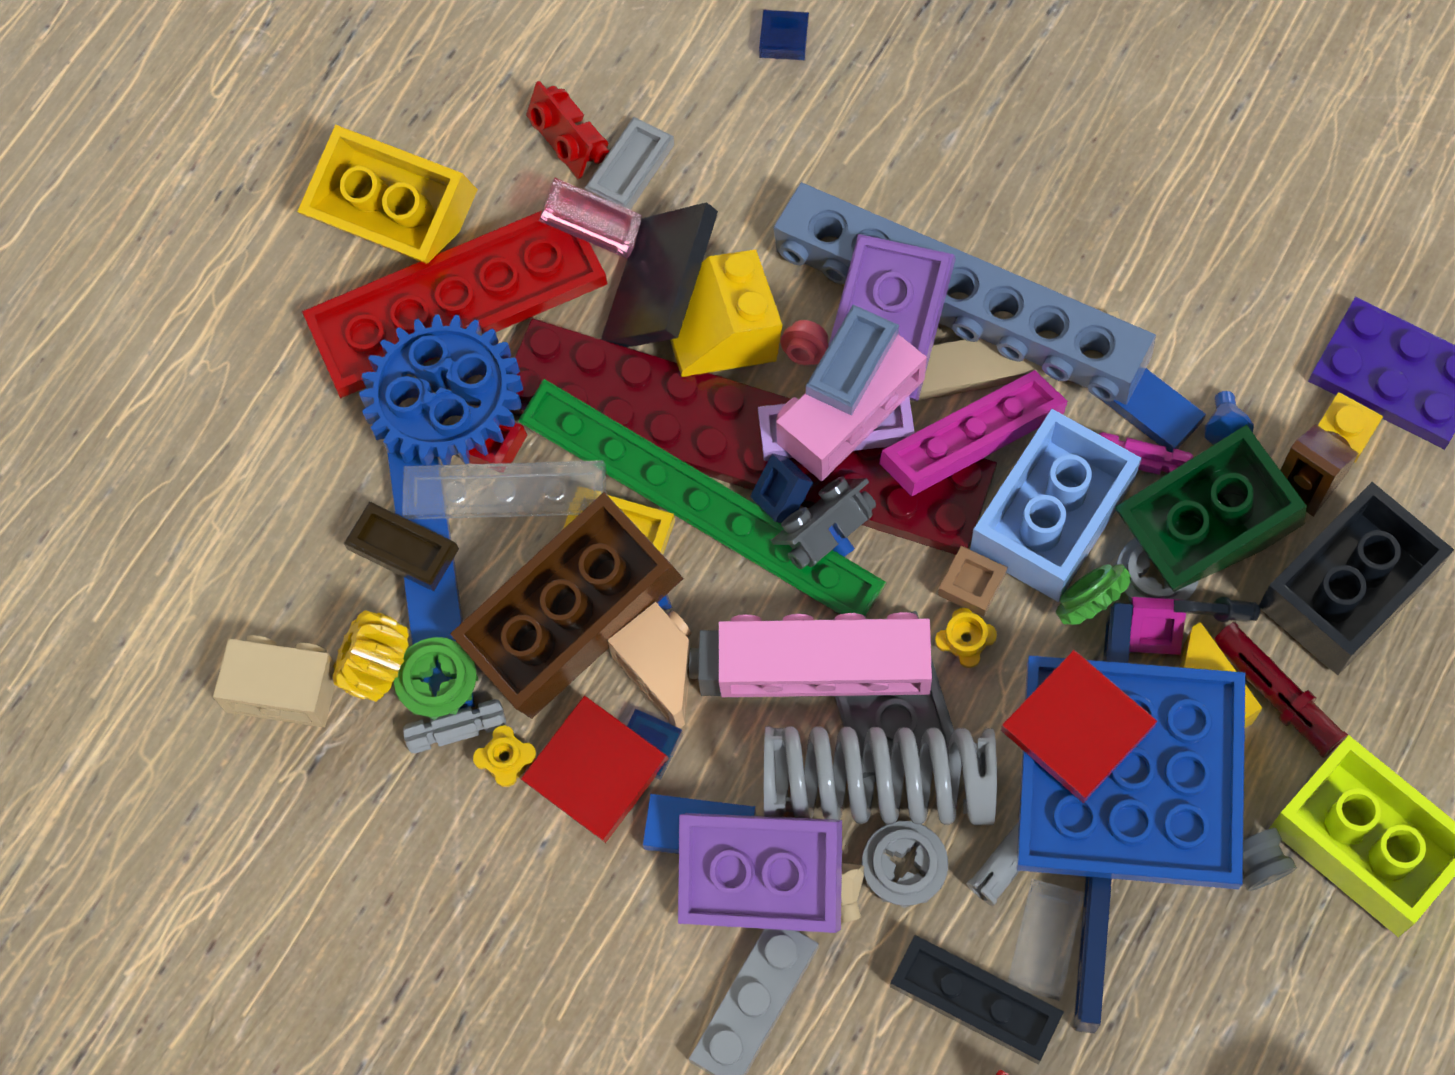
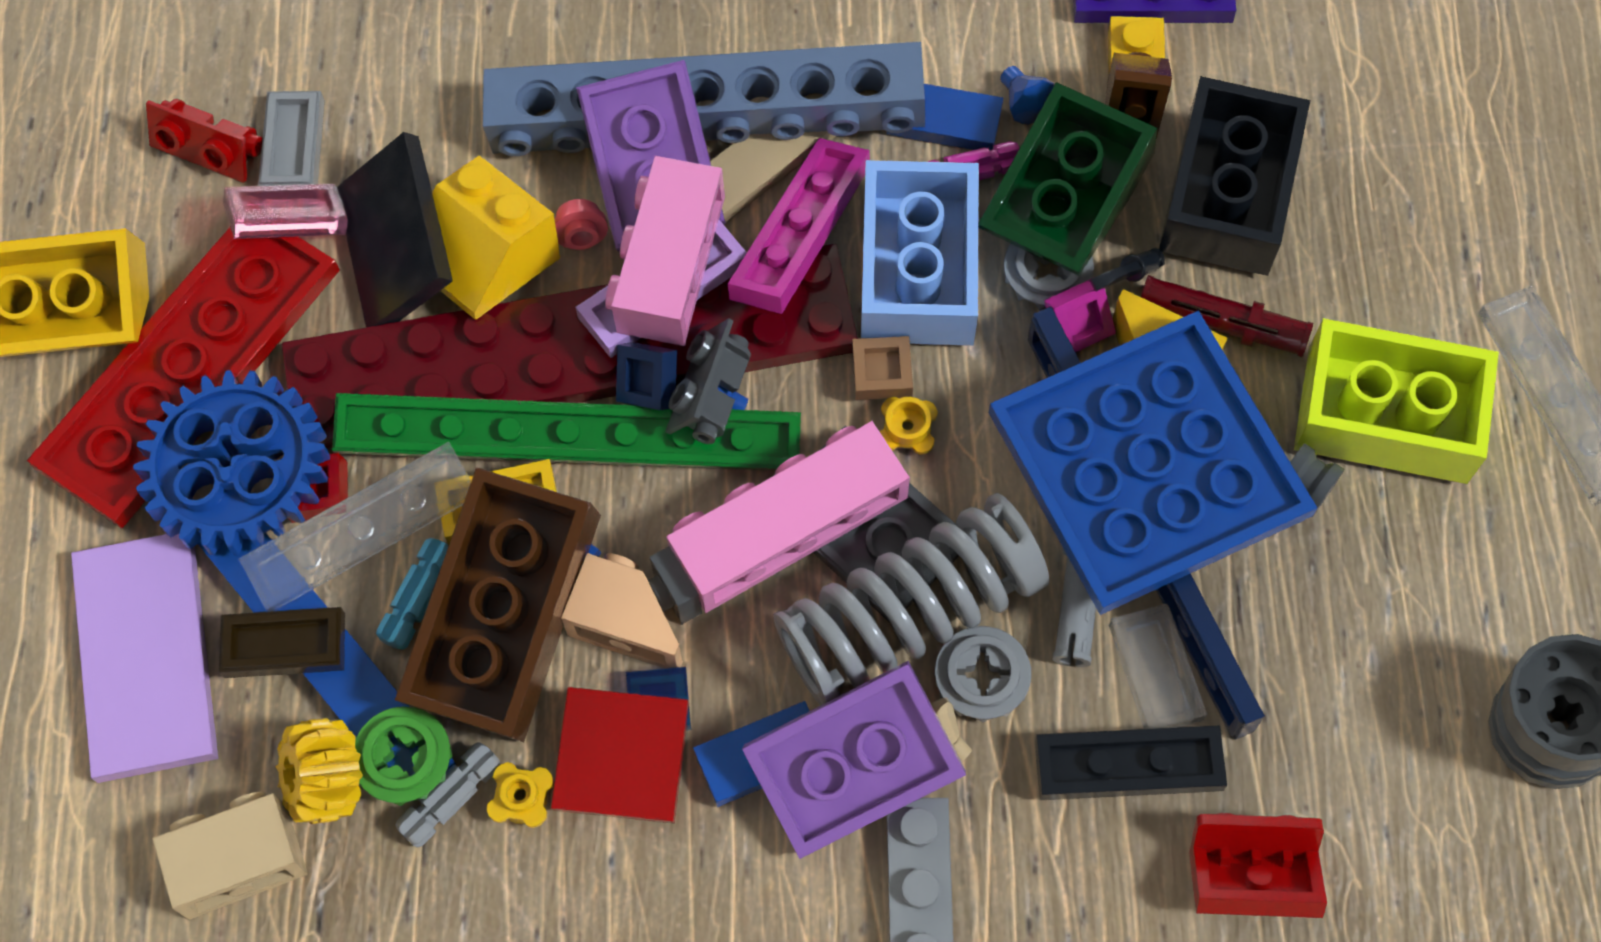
camera: 35 degrees left, 0 degrees up
sand blue tile [806,304,899,415] -> none
red tile [1000,650,1157,803] -> none
bright green gear [1056,564,1131,625] -> none
none -> lavender tile [71,534,218,783]
none -> medium azure axle [376,538,449,650]

